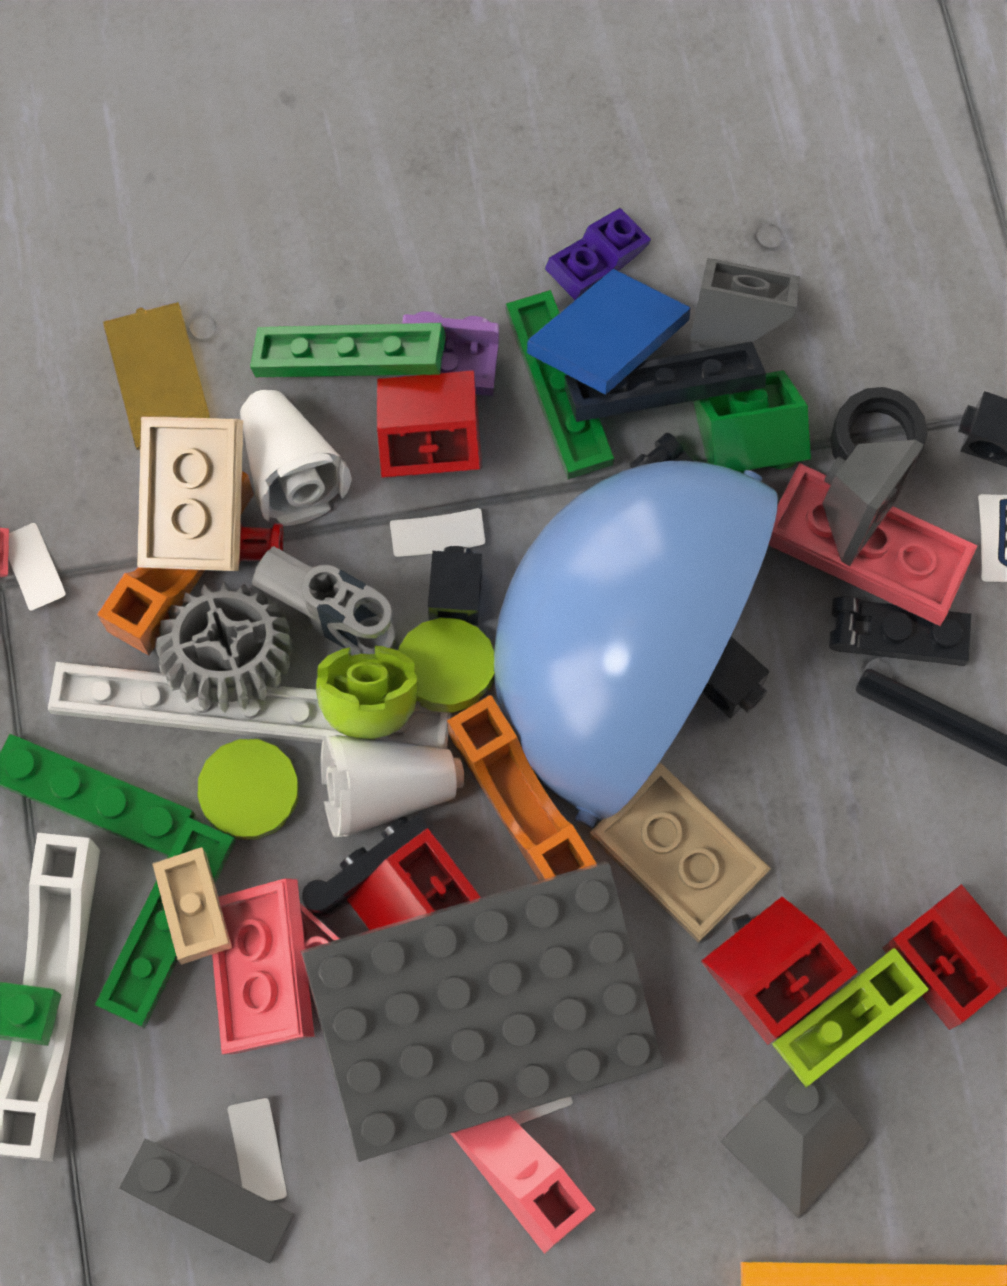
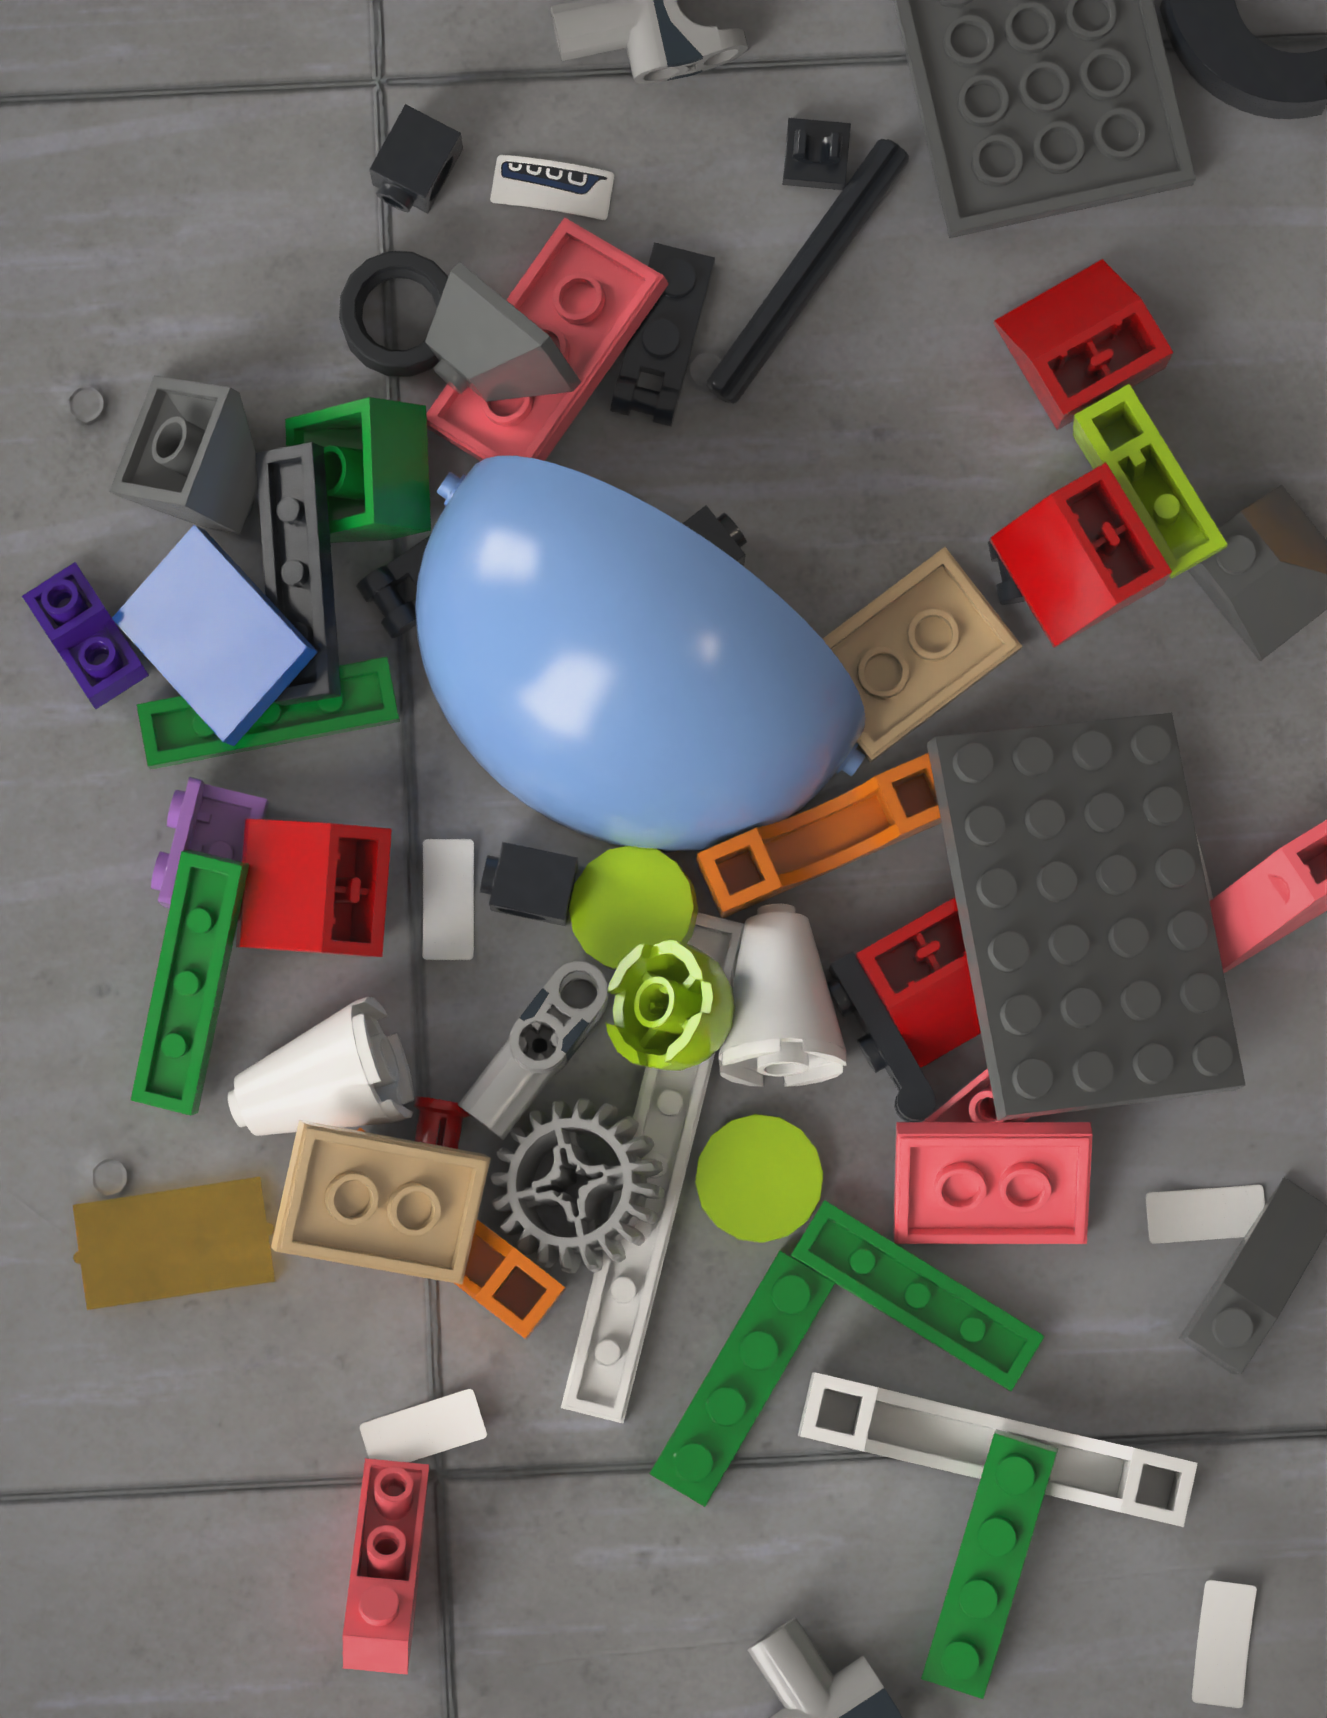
camera: 85 degrees left, 10 degrees up
tan hinge [152,847,232,965] -> none

